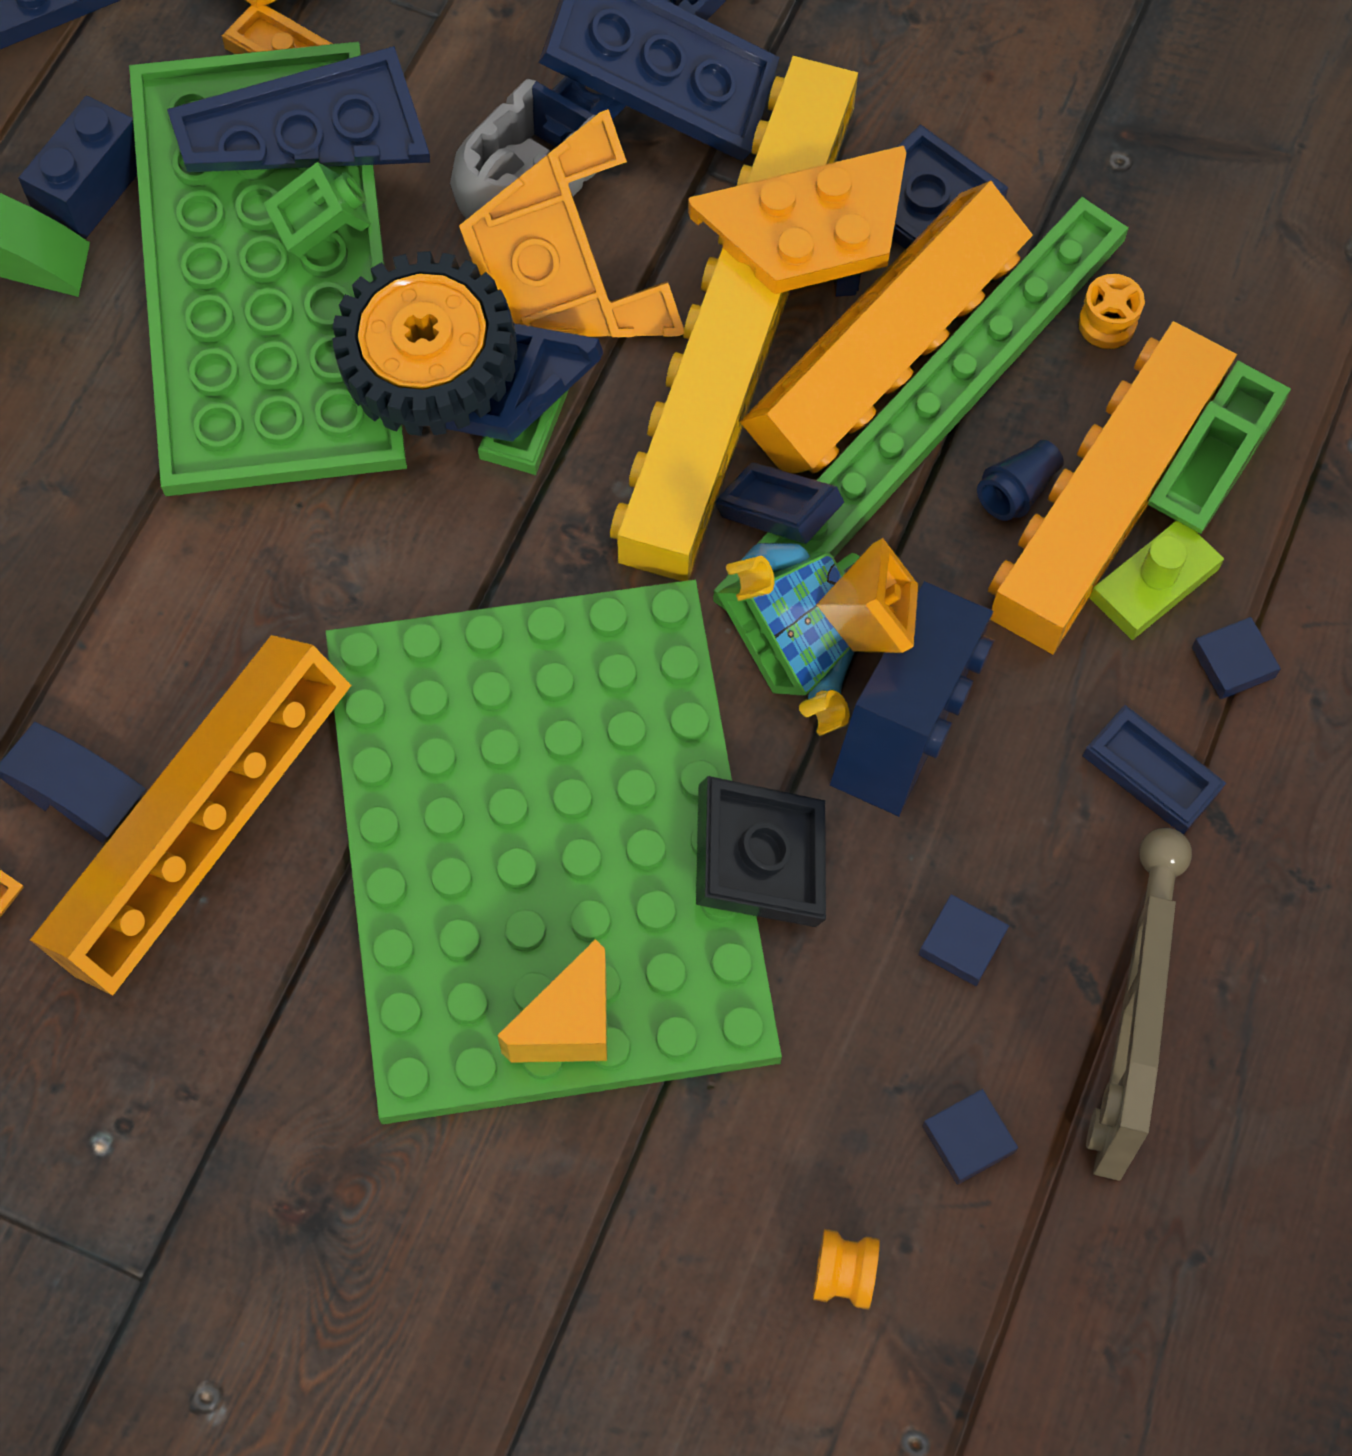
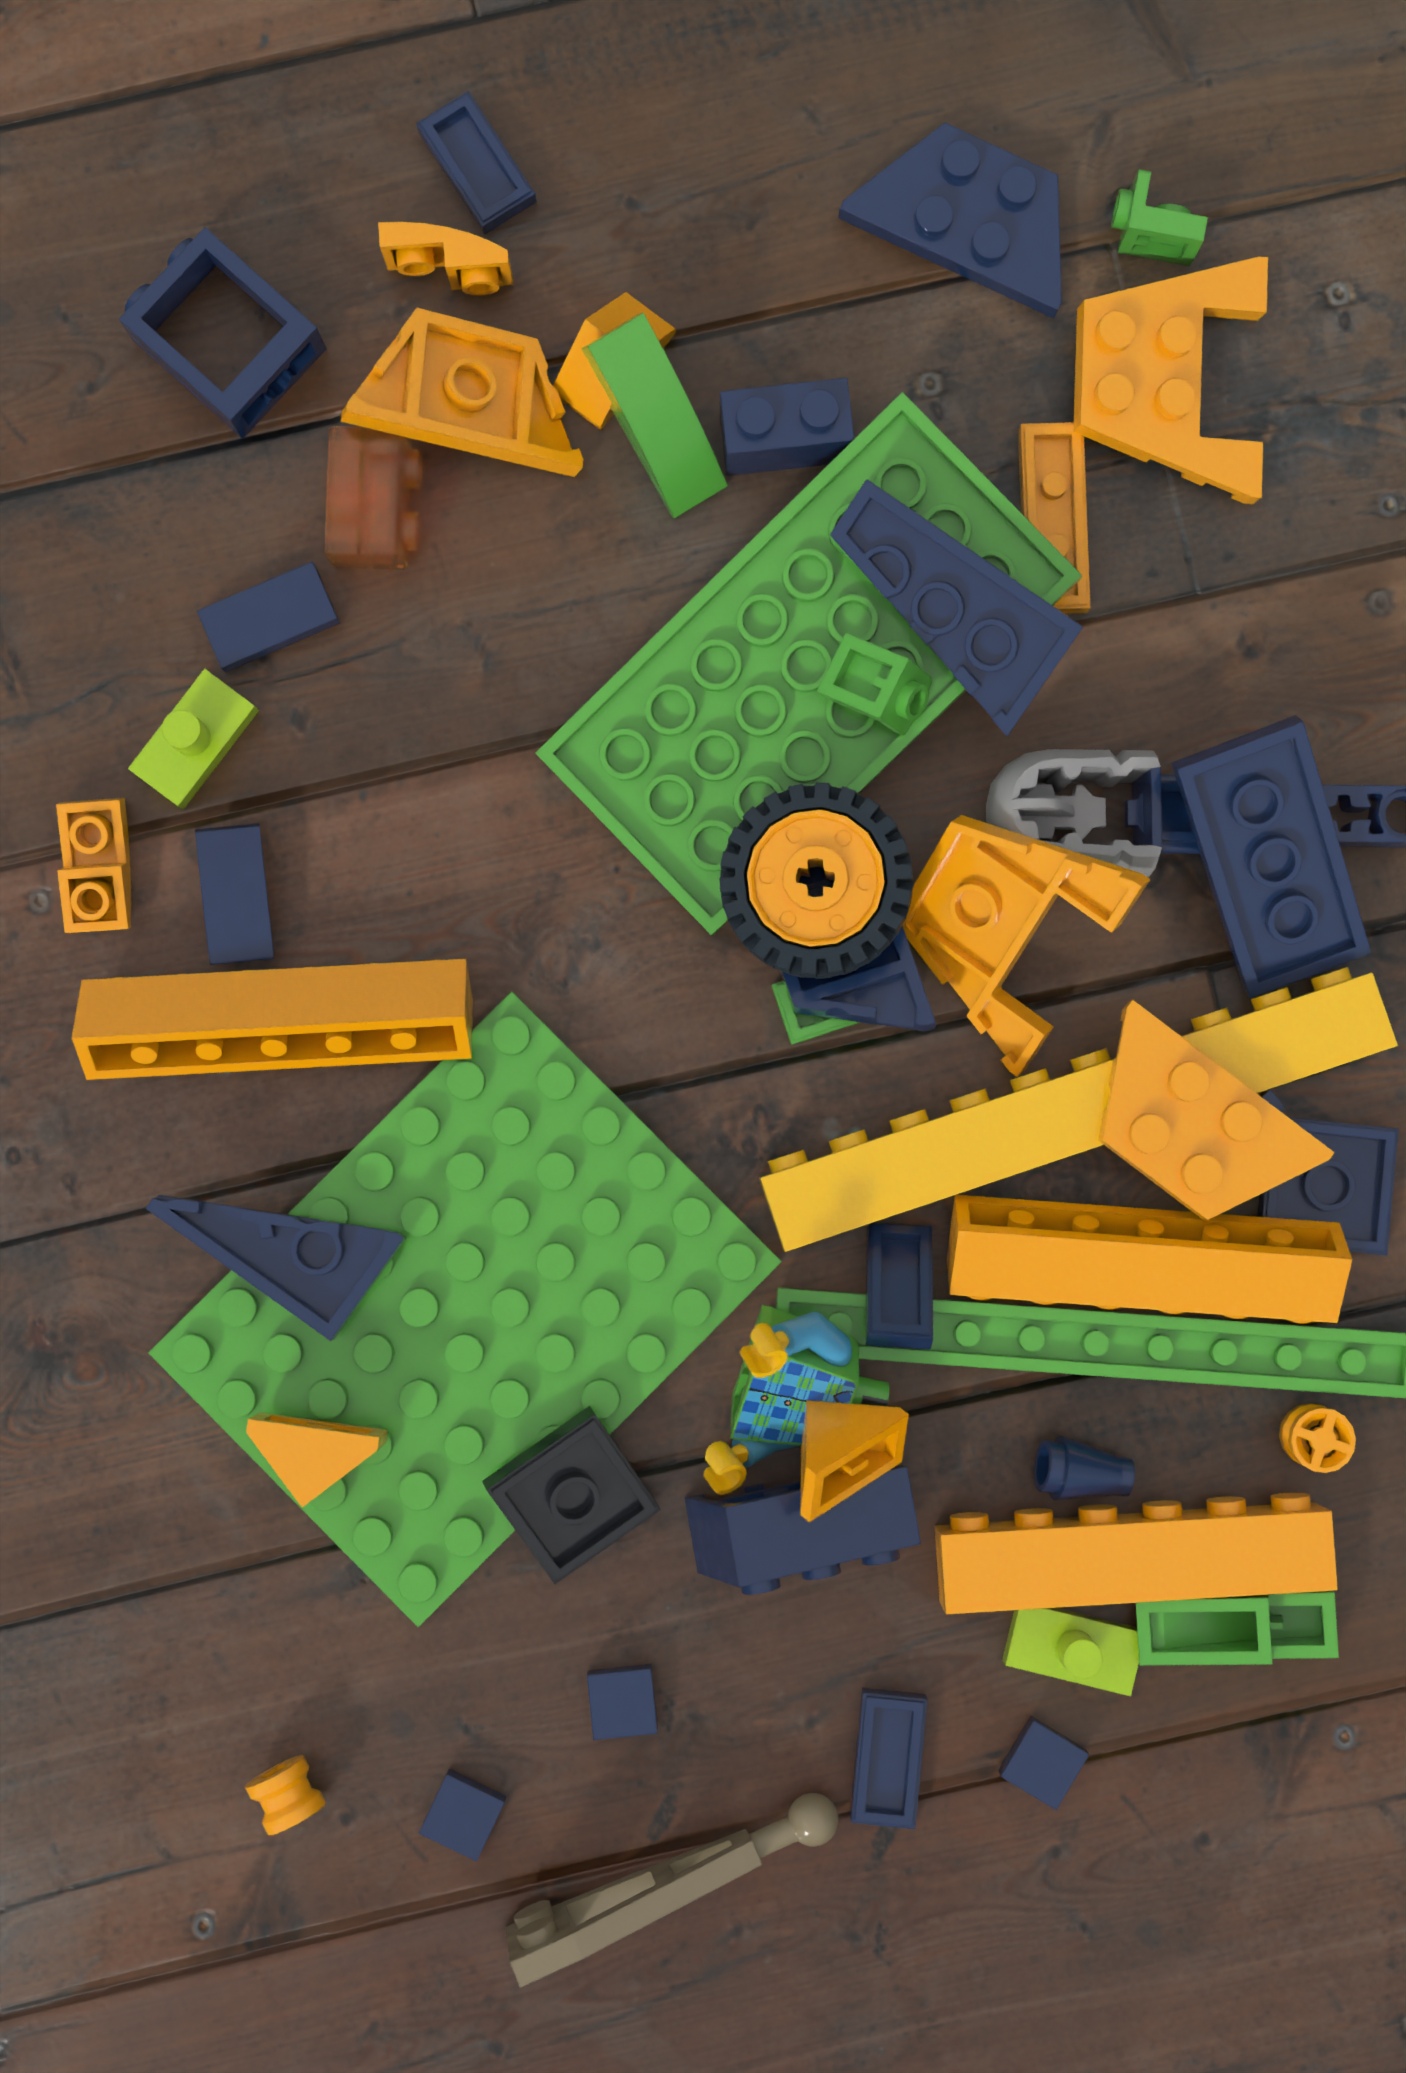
camera: 55 degrees right, 20 degrees up
none -> dark blue wing [145,1195,407,1341]

